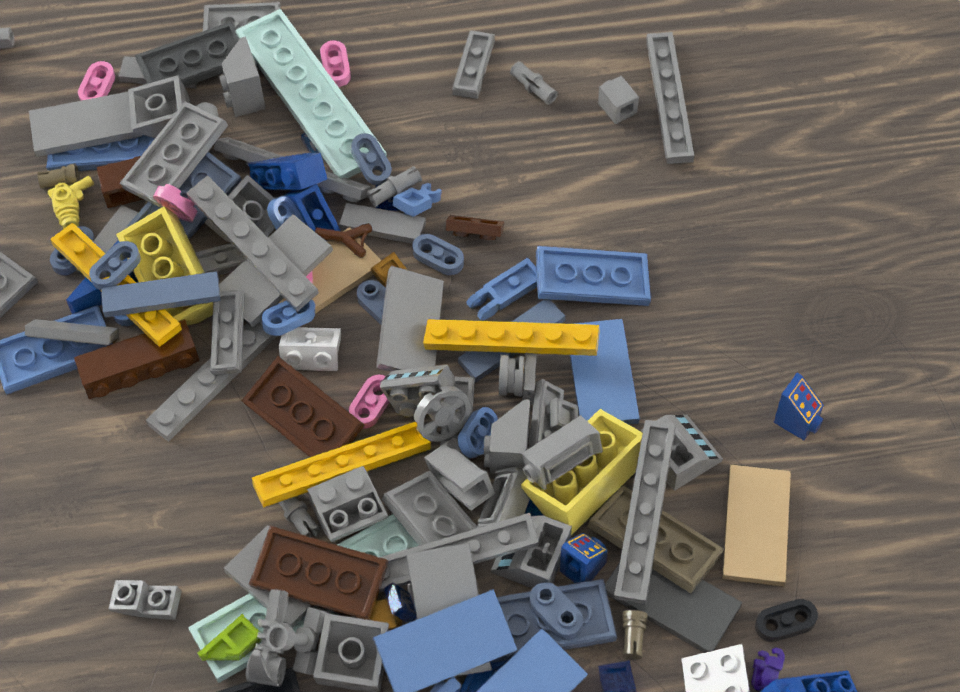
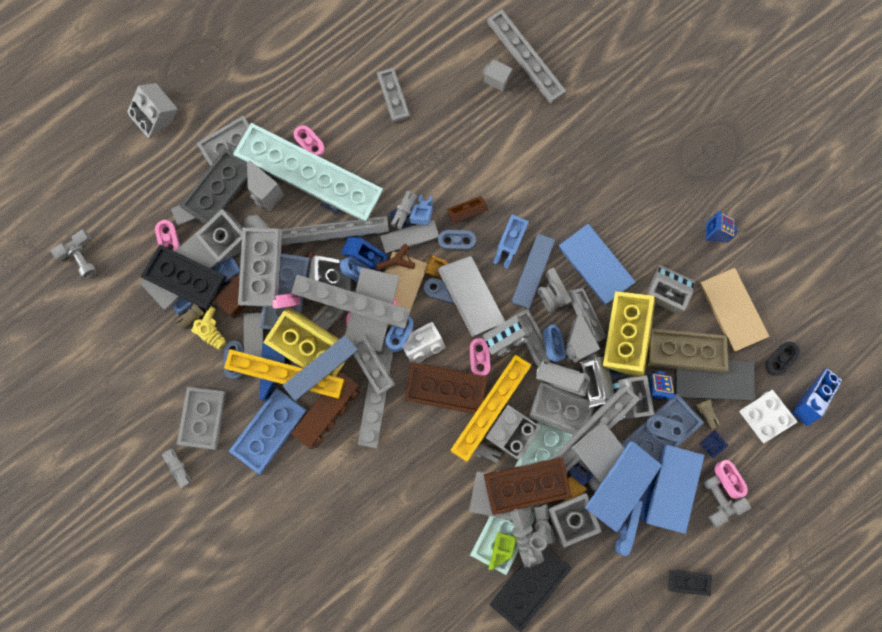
camera: 30 degrees left, 20 degrees up
light grey tile [25,319,118,345] -> none
sand blue plate [89,241,141,290] -> none
light grey slope [109,580,182,620] -> none
blue slope [248,153,328,189] -> none
sand blue plate [351,133,392,185] -> none
light grey piece [414,386,470,441] -> none
yellow plate [423,319,600,356] -> none
light grey pin [510,61,558,105] -> none
light grey window [522,415,603,490] -> none
medium blue tile [536,246,651,306] -> none
light grey tile [550,397,578,430] -> none
light grey plate [614,420,676,604] -> none
dark purple piece [751,648,785,691] -> none
none -> black tile [141,244,227,311]

